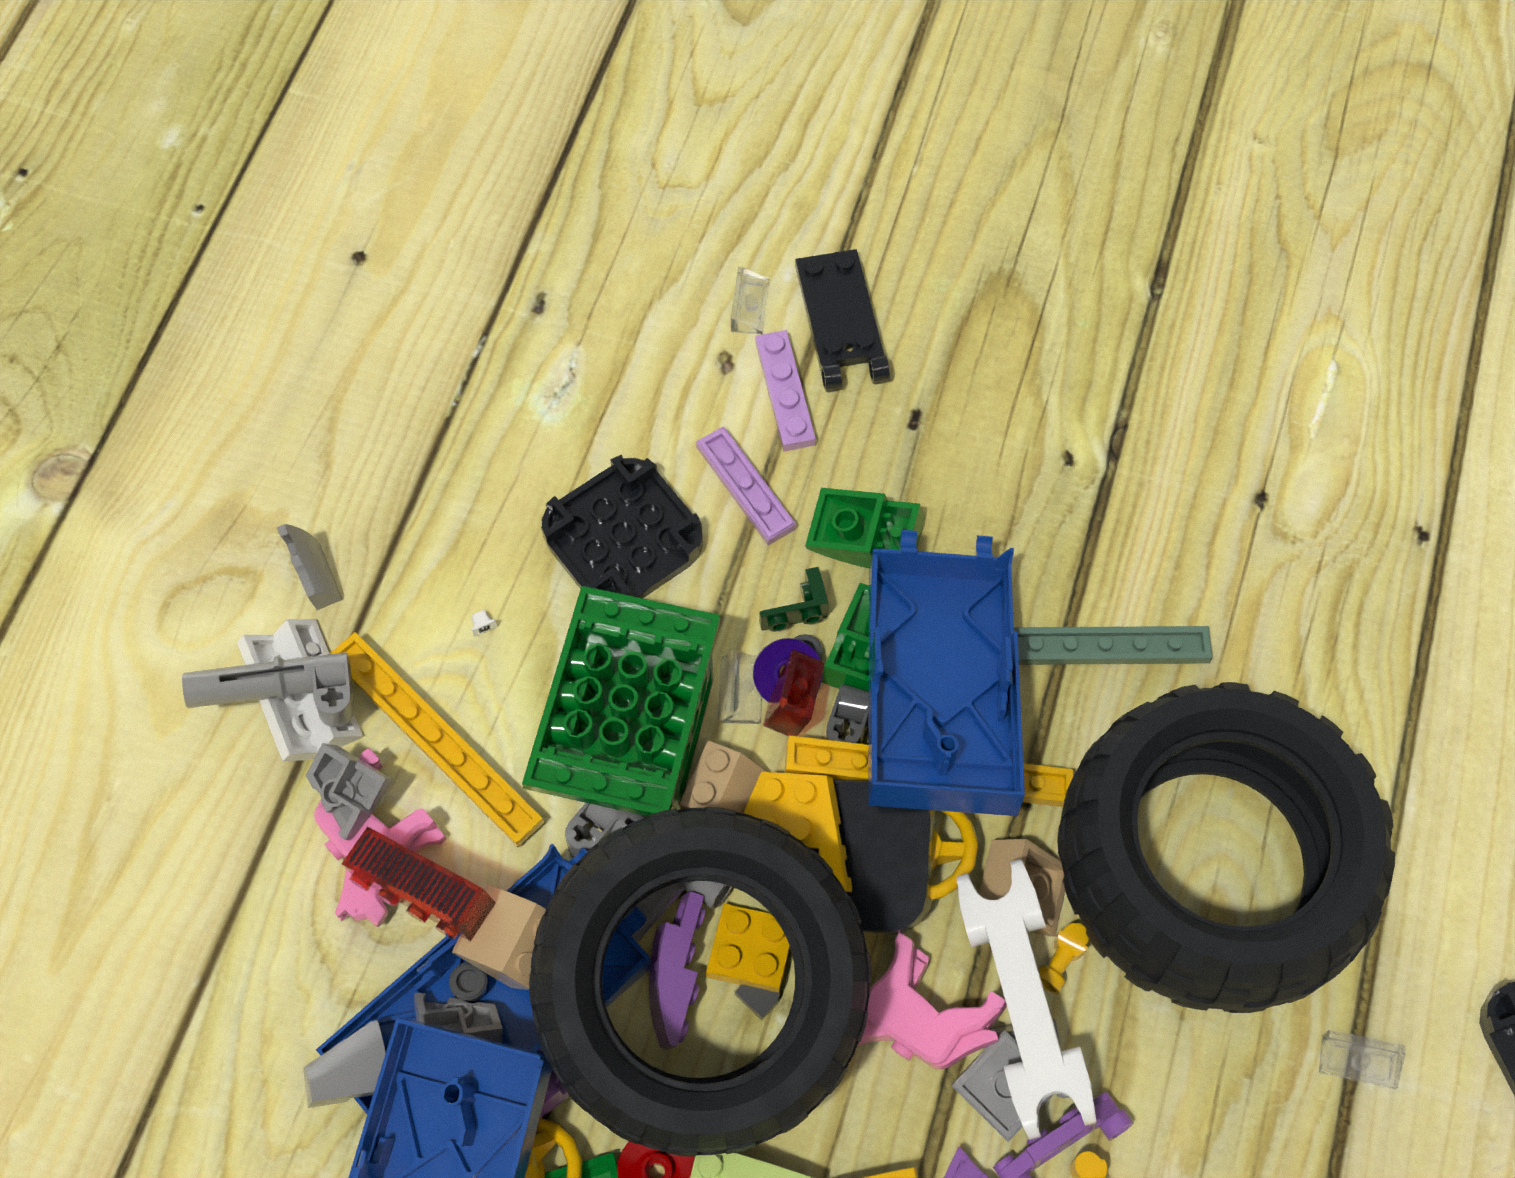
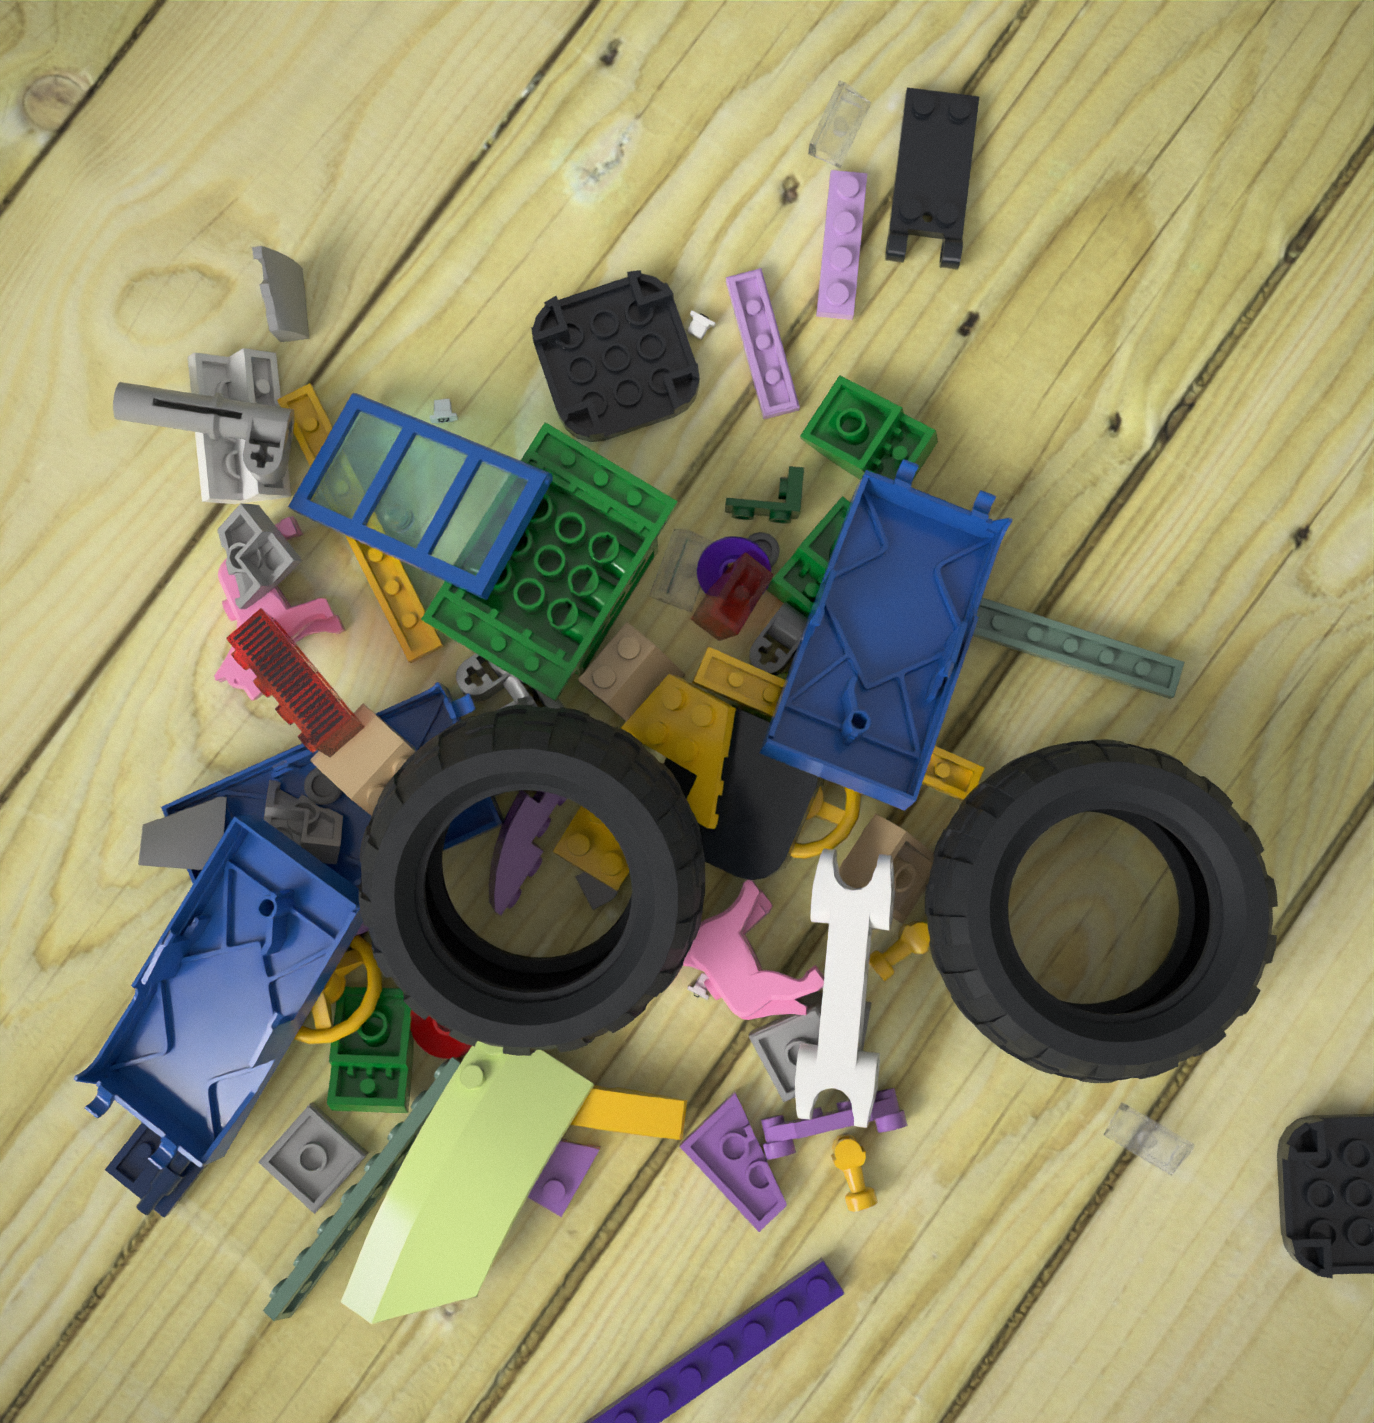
camera: 20 degrees right, 20 degrees up
none -> door [288,393,553,600]
none -> white piece [687,311,716,340]
none -> white piece [687,973,709,1000]

